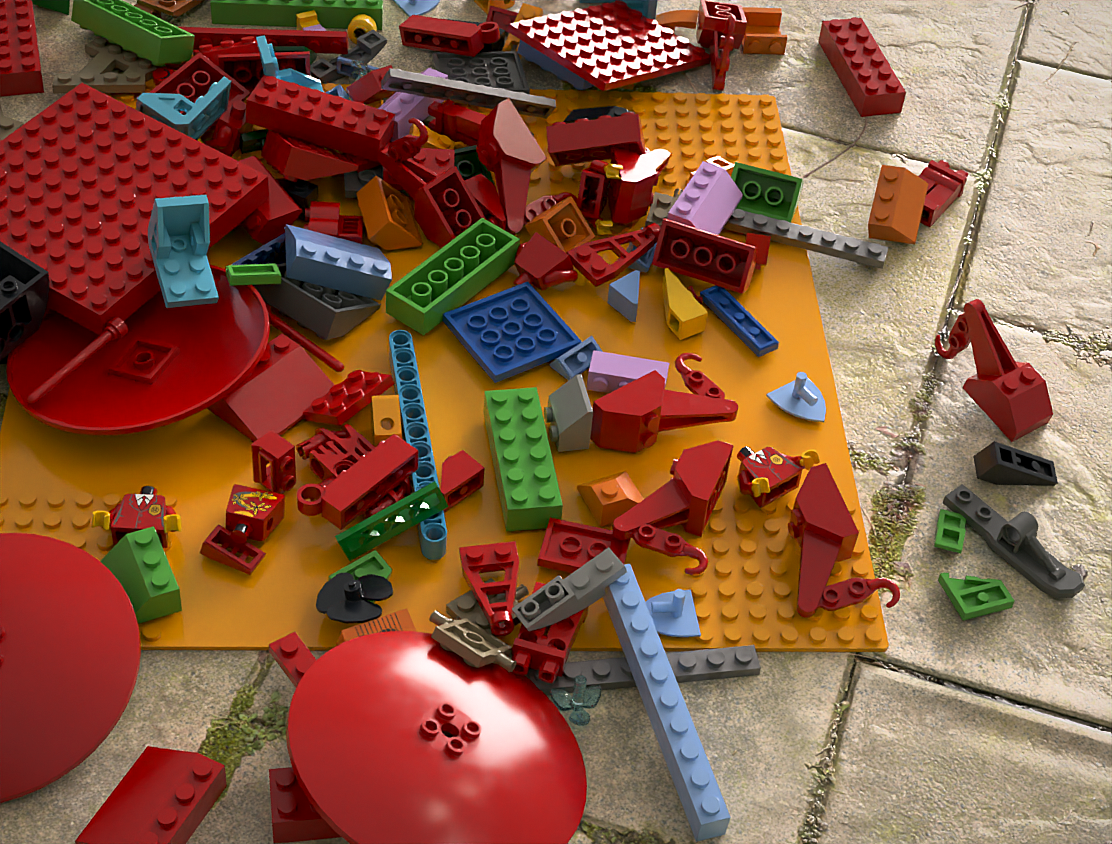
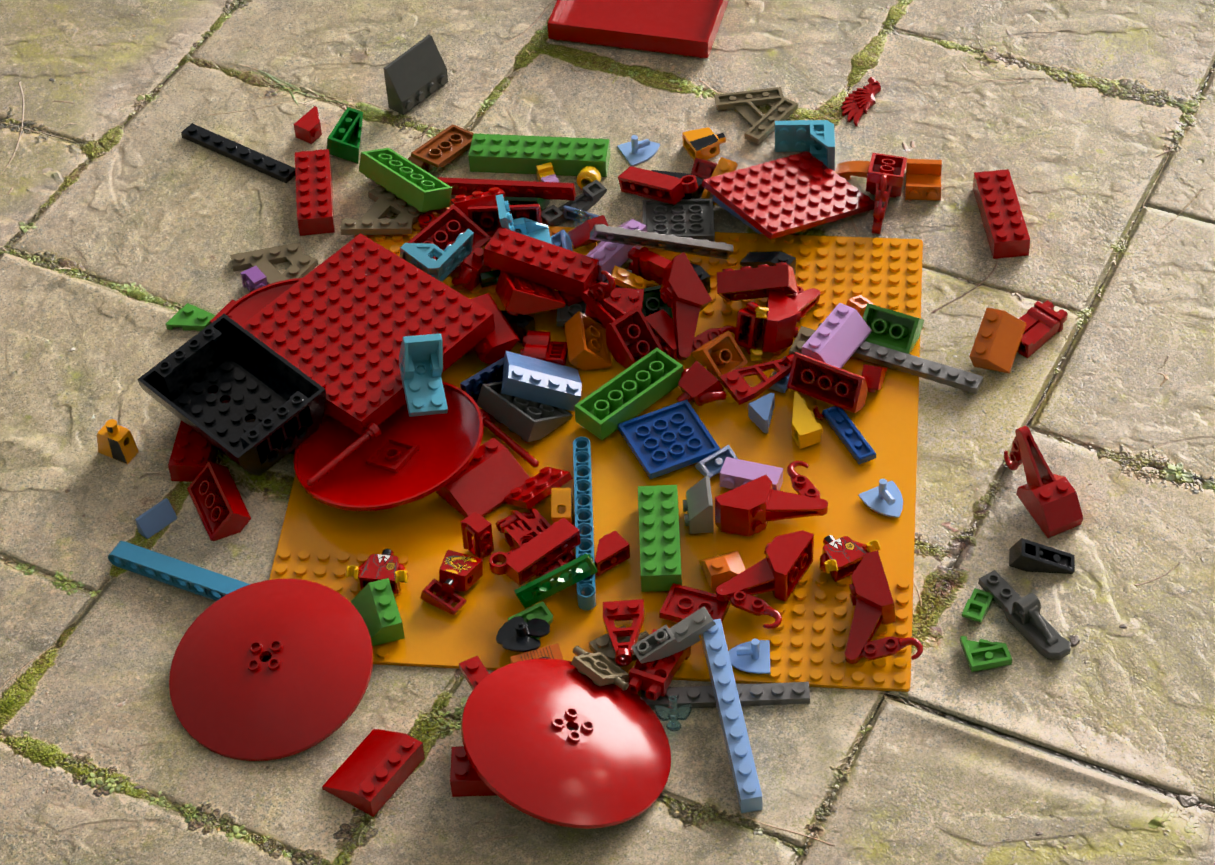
camera: 15 degrees right, 0 degrees up
bright green tile [225,264,281,286] -> none

